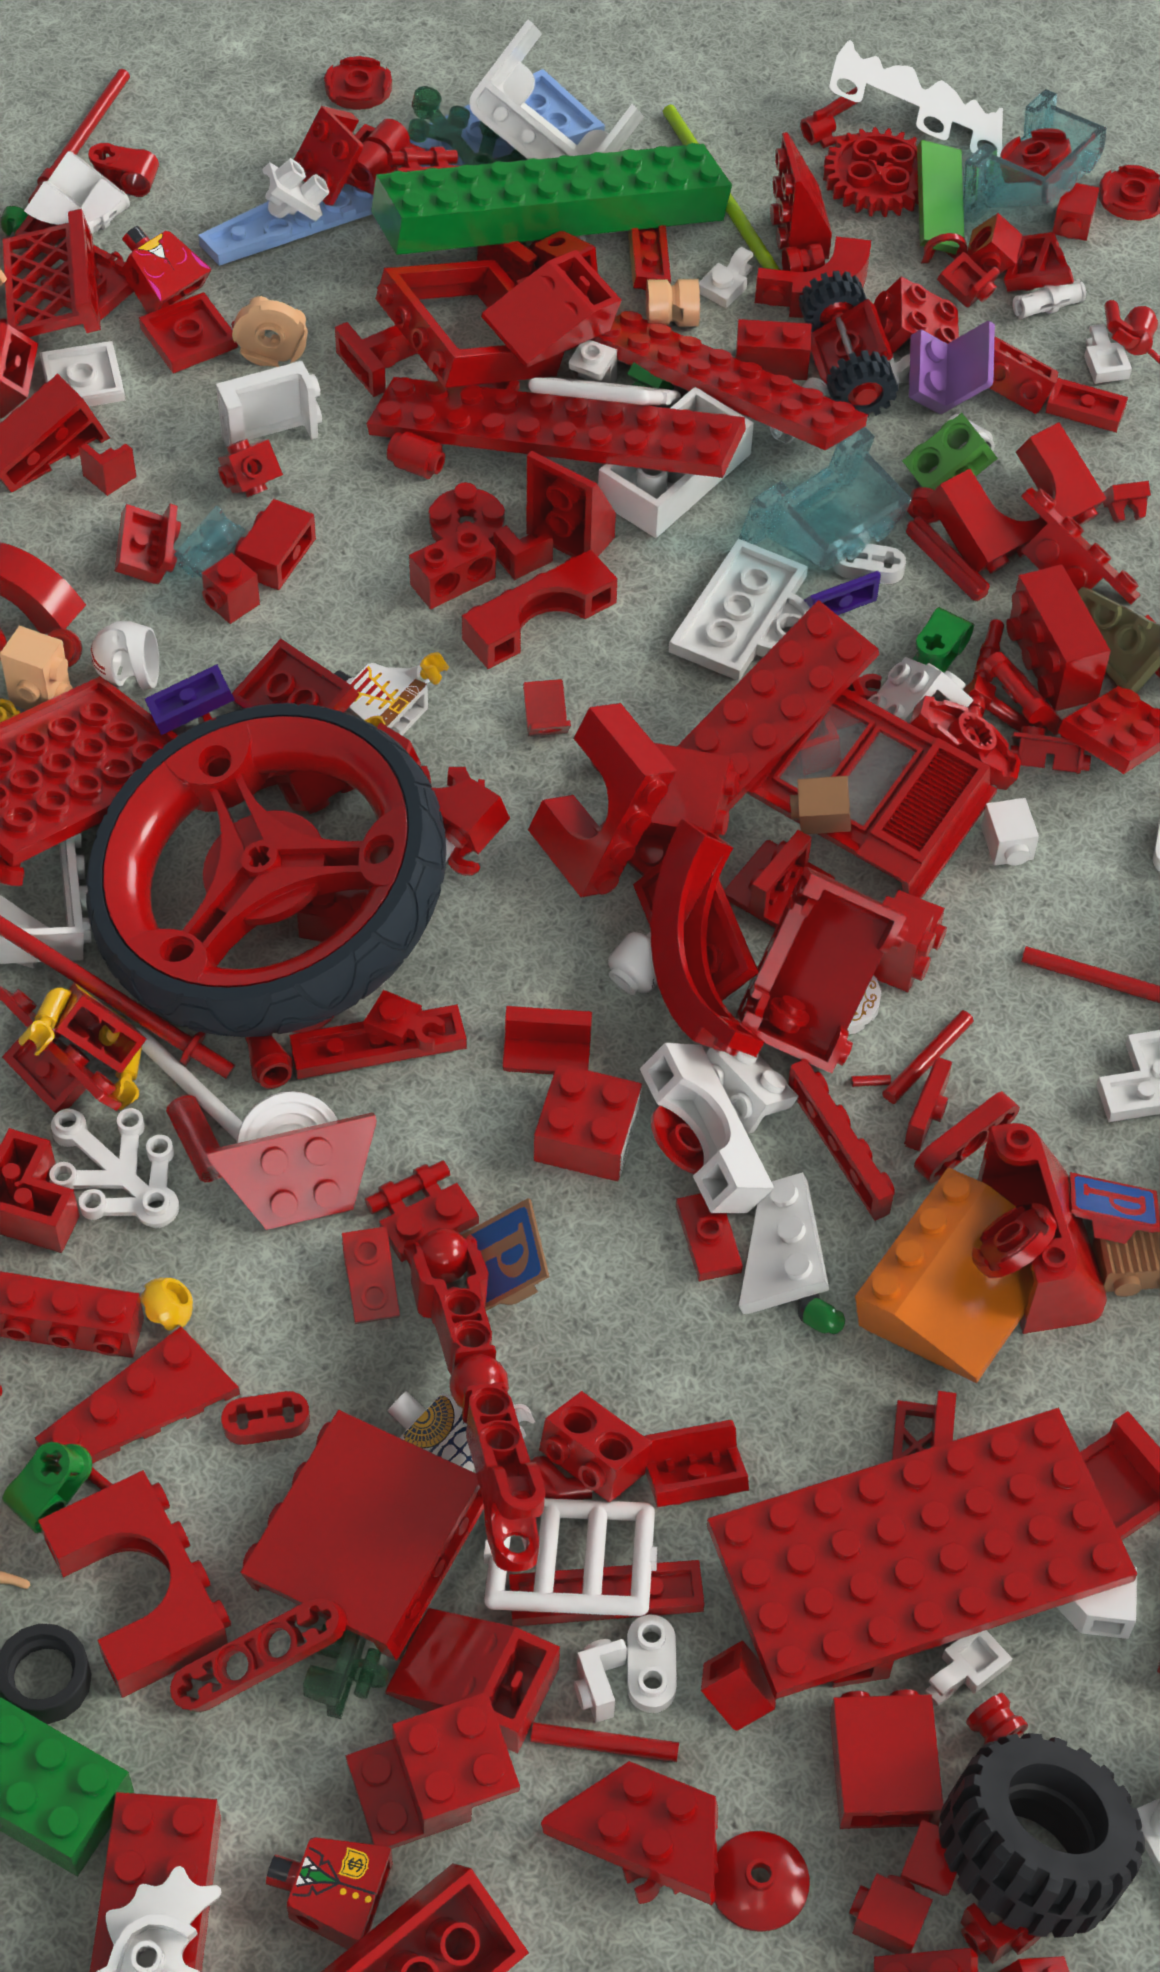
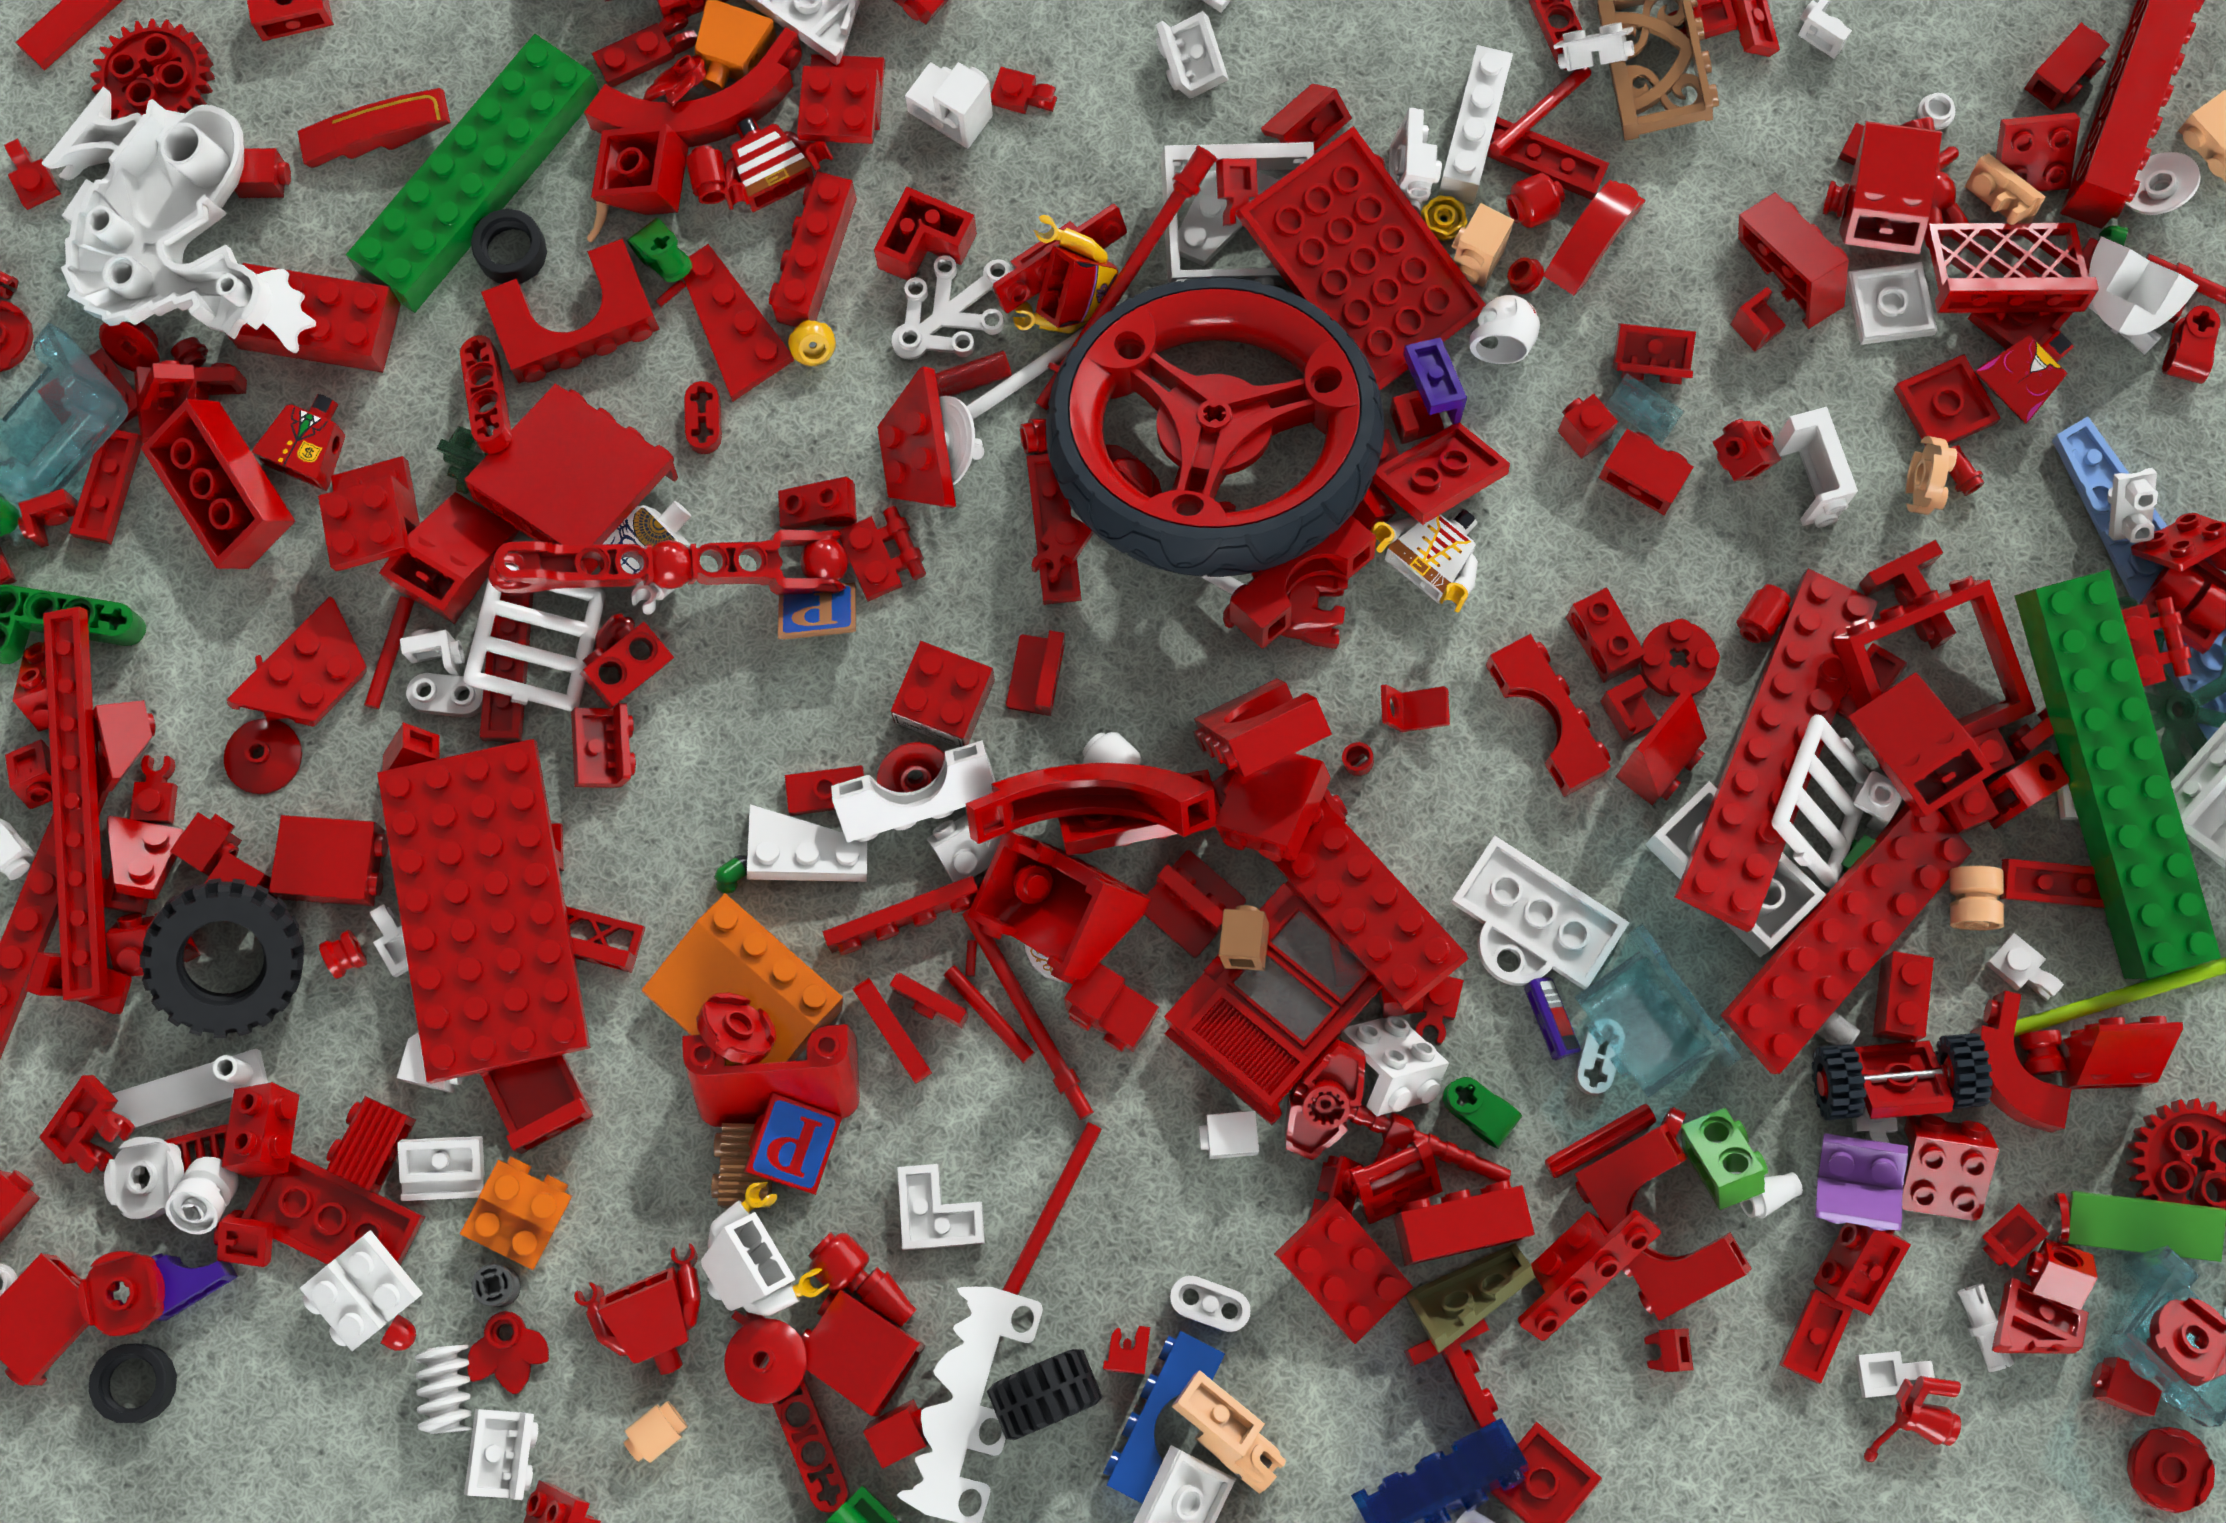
camera: 100 degrees right, 20 degrees up
none -> red bar [962,909,1094,1120]

